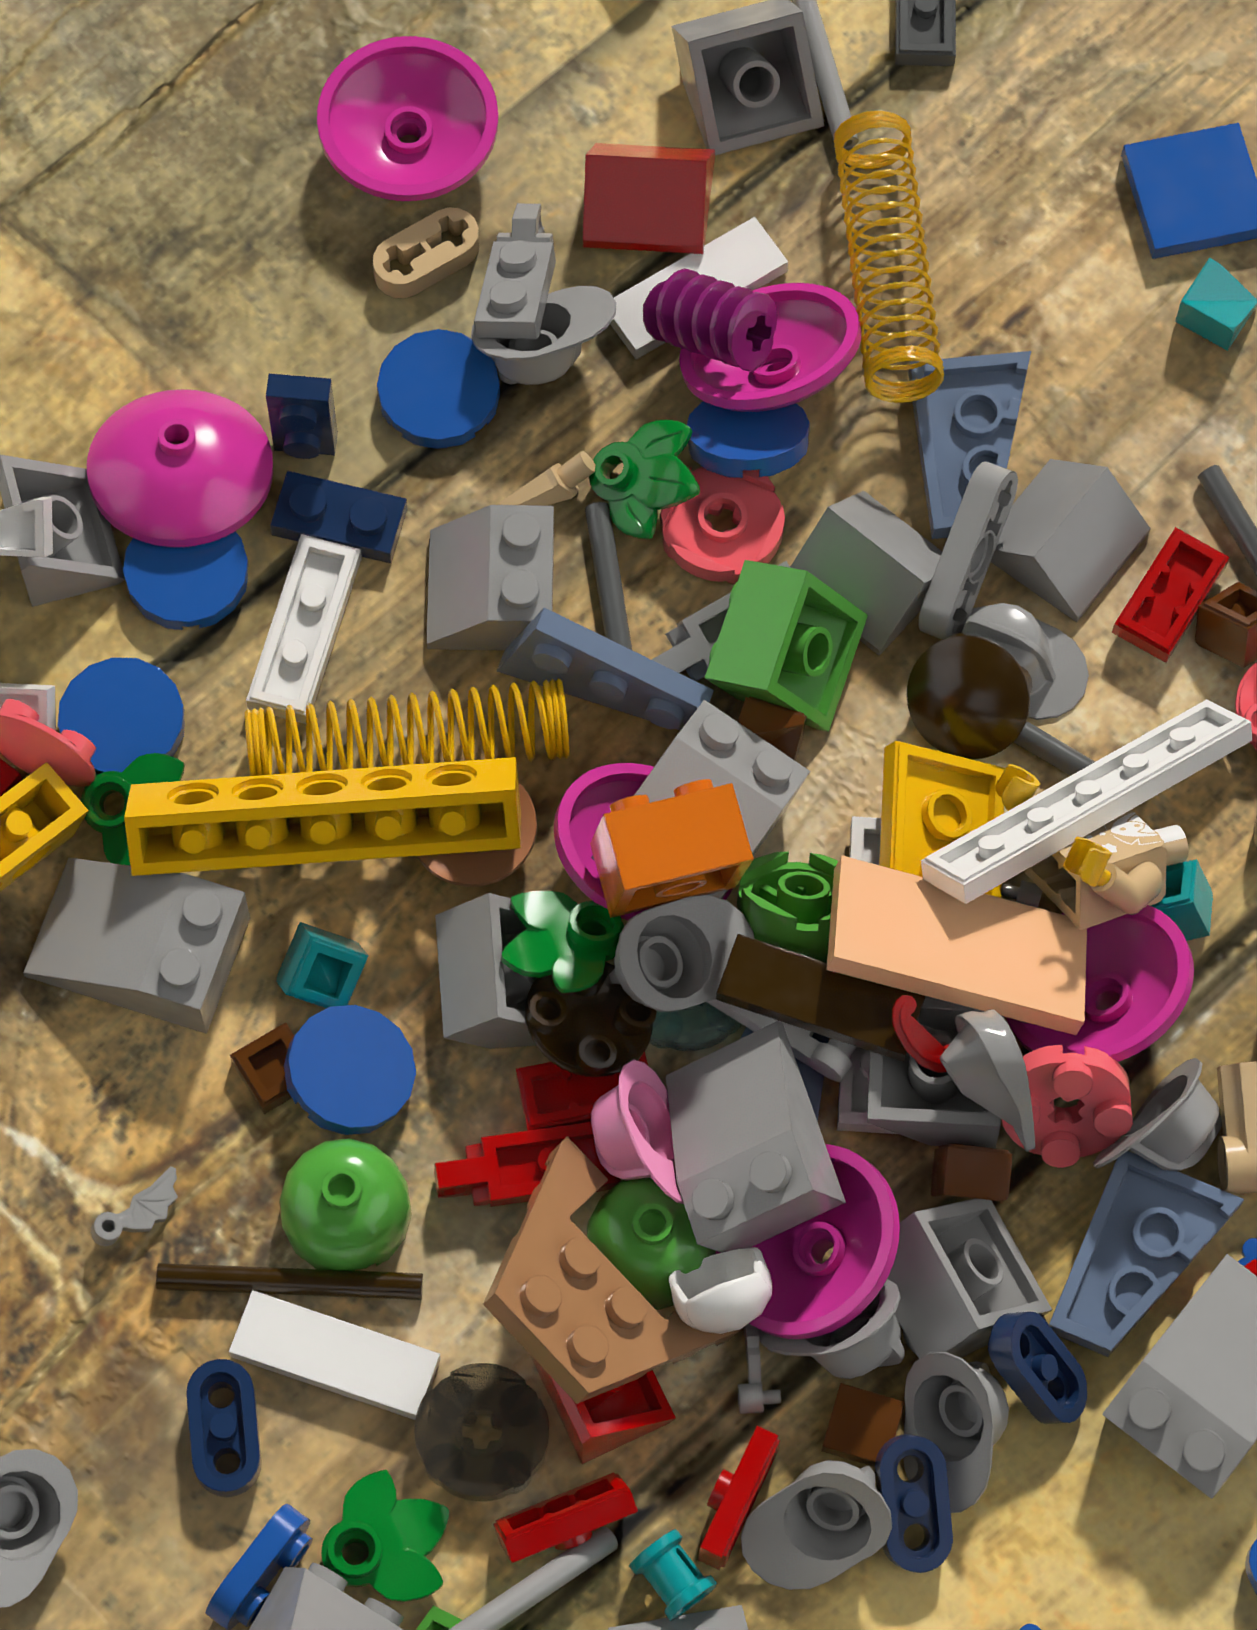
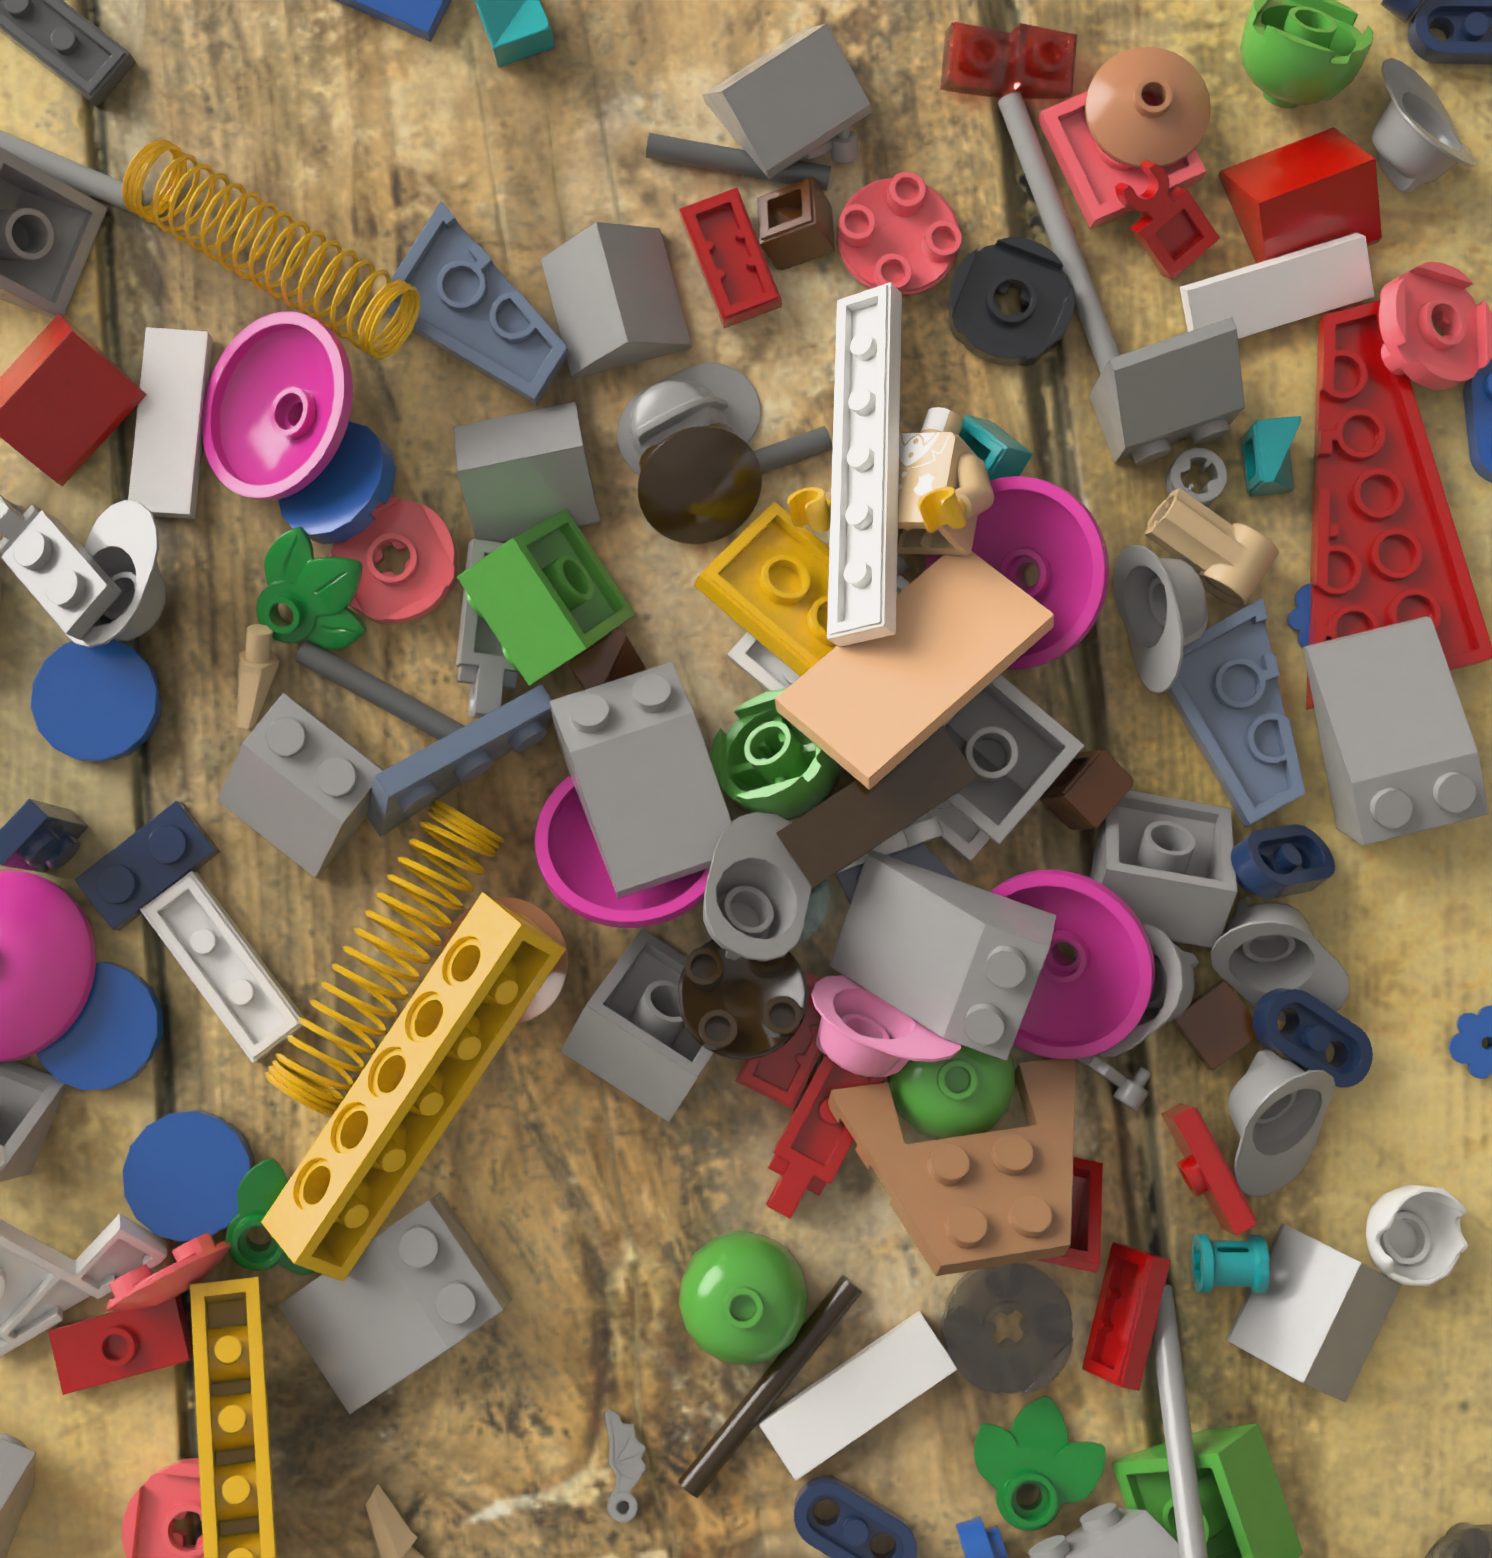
camera: 50 degrees left, 15 degrees up
reddish brown tile [230,1022,294,1114] -> none
teal slope [276,922,369,1008] -> none
blue tile [284,1005,416,1135] -> none
green plate [501,891,625,993] -> none
orange brick [590,779,754,918] -> none
magenta piece [643,268,778,372] -> none
white hair [669,1247,773,1334] -> none
light grey piece [892,995,1035,1152] -> none
light grey beam [919,461,1018,640] -> none
coral plate [1002,1045,1133,1168] -> none

